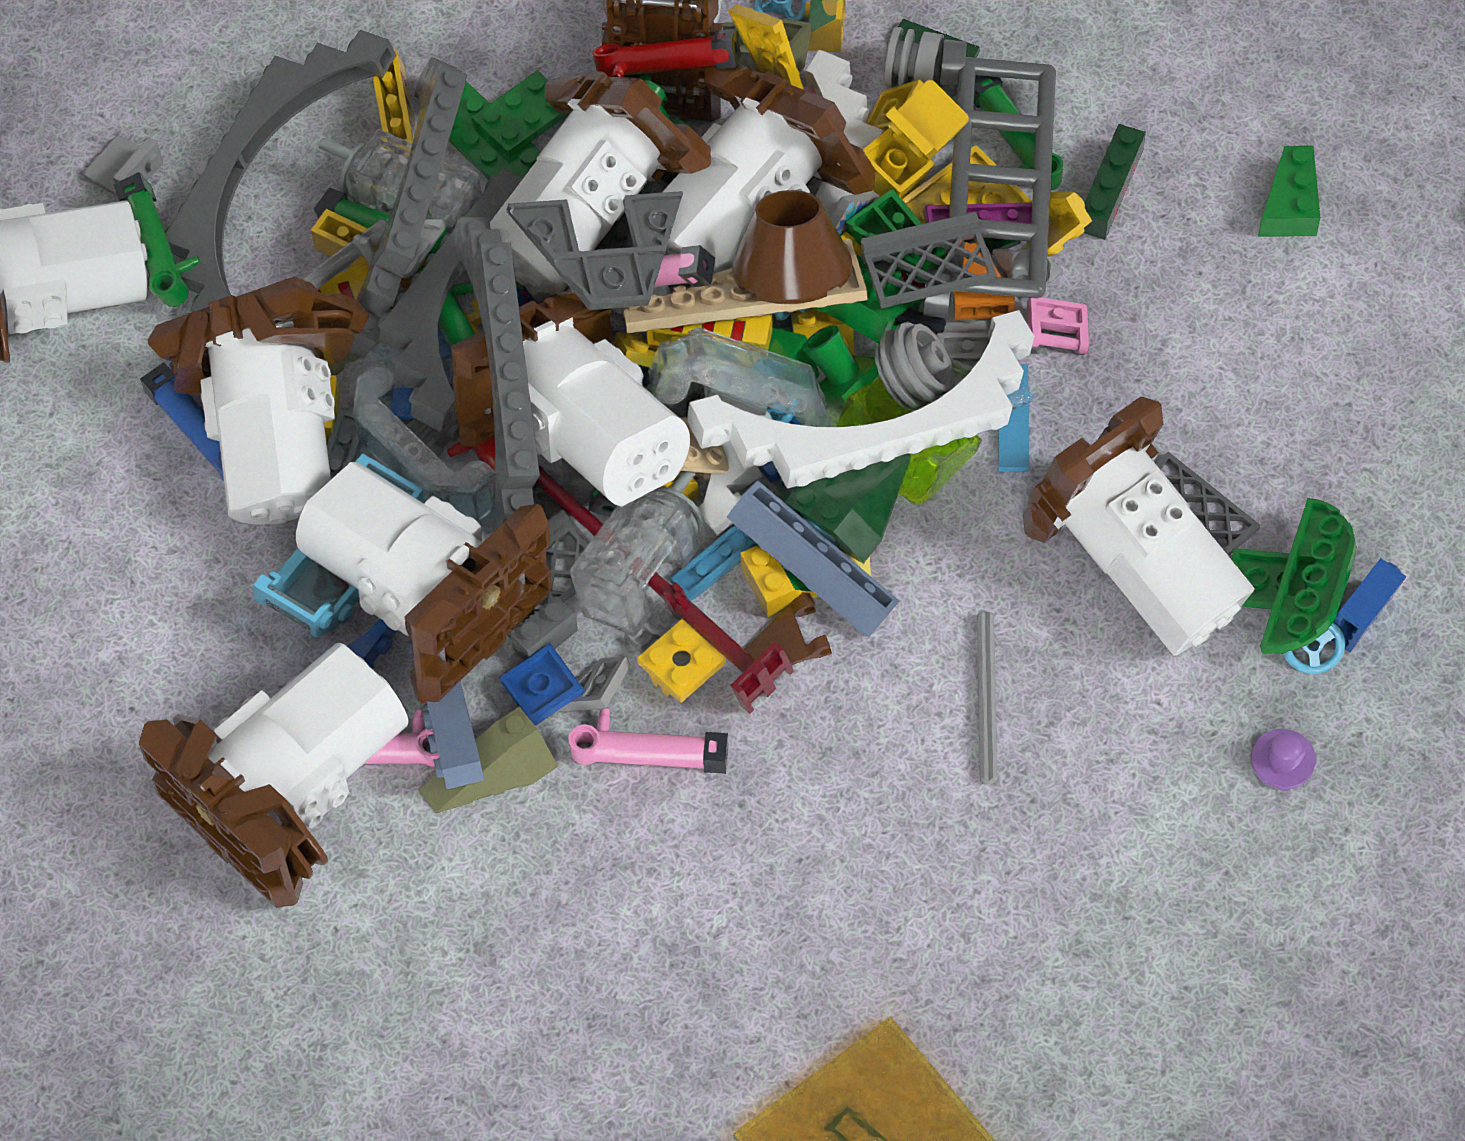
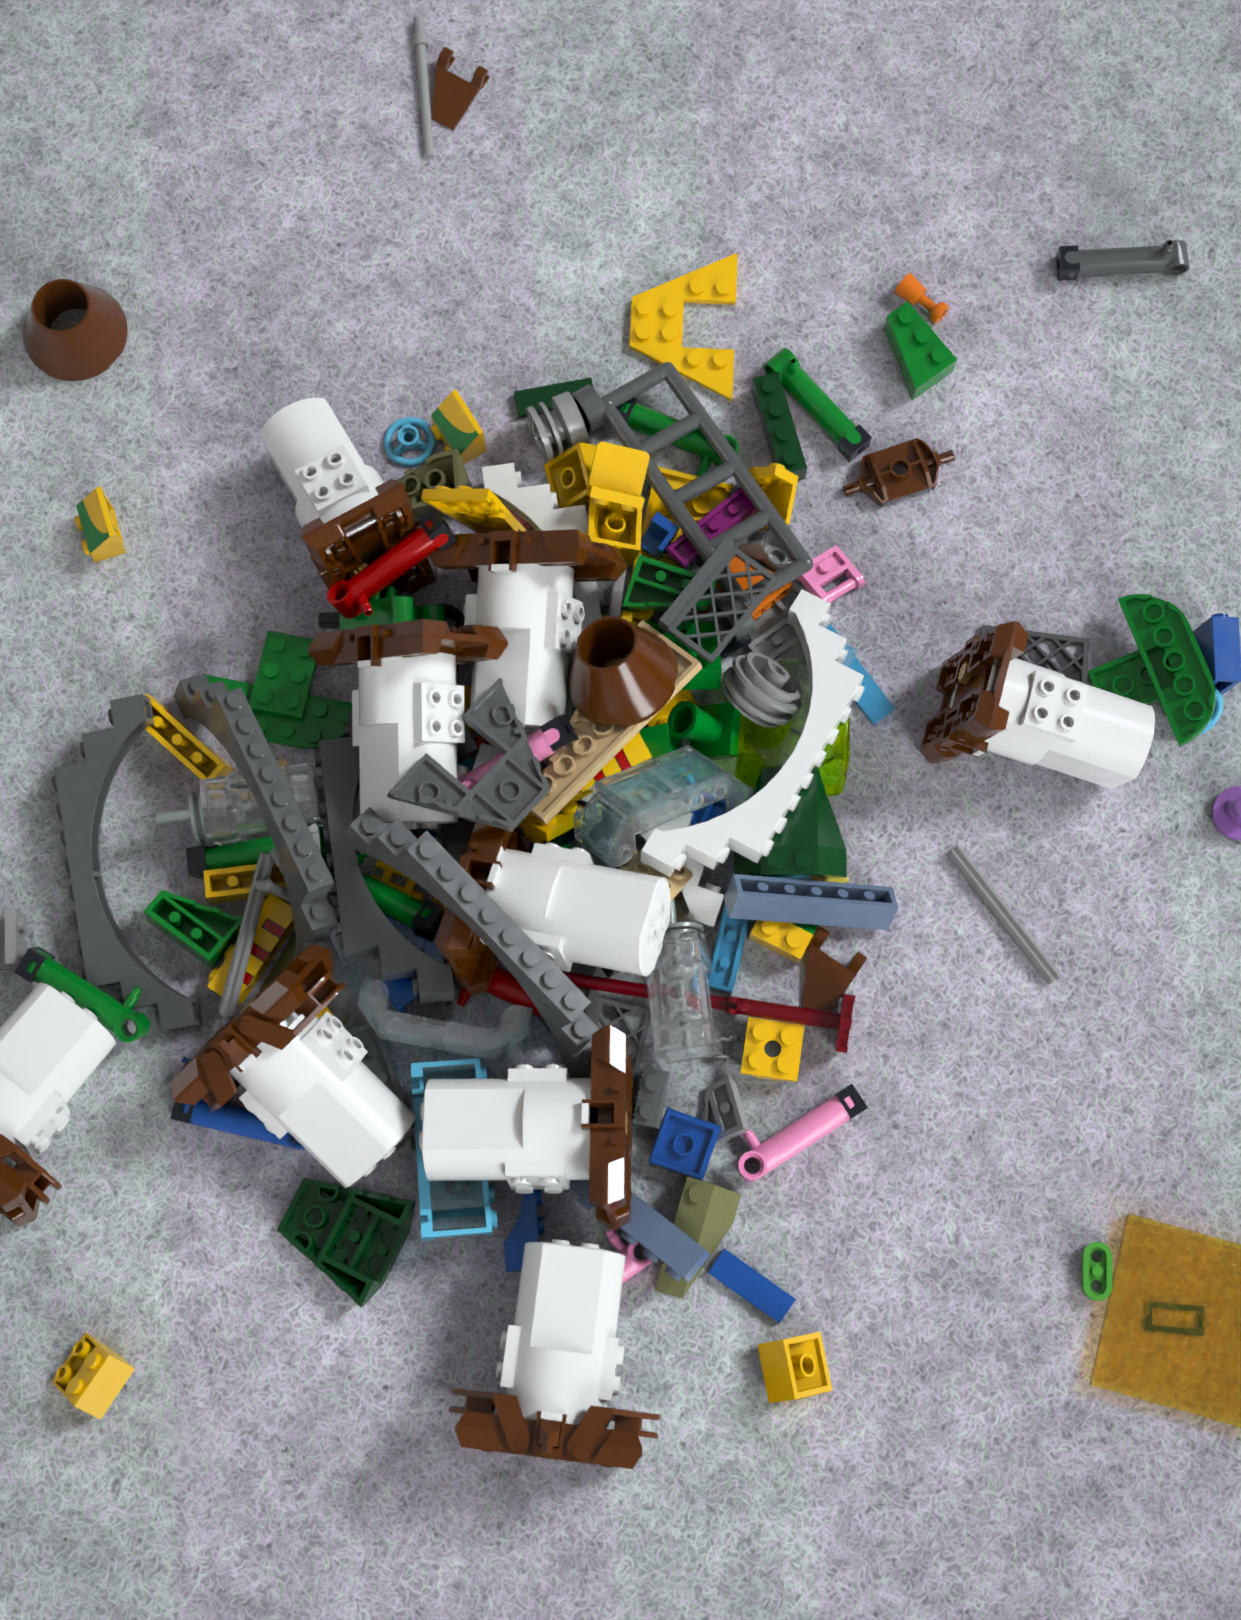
camera: 40 degrees left, 15 degrees up
none -> green wedge [143,890,243,970]
none -> dark green wedge [277,1178,416,1308]
none -> yellow wing [630,254,738,401]
none -> blue panel [641,512,679,561]
none -> blue tile [708,1249,796,1324]
none -> yellow slope [757,1332,832,1403]
none -> green piece [763,348,872,463]
none -> reddish brown plate [842,438,955,507]
none -> orange piece [894,272,950,325]
none -> bright green plate [1081,1242,1112,1301]

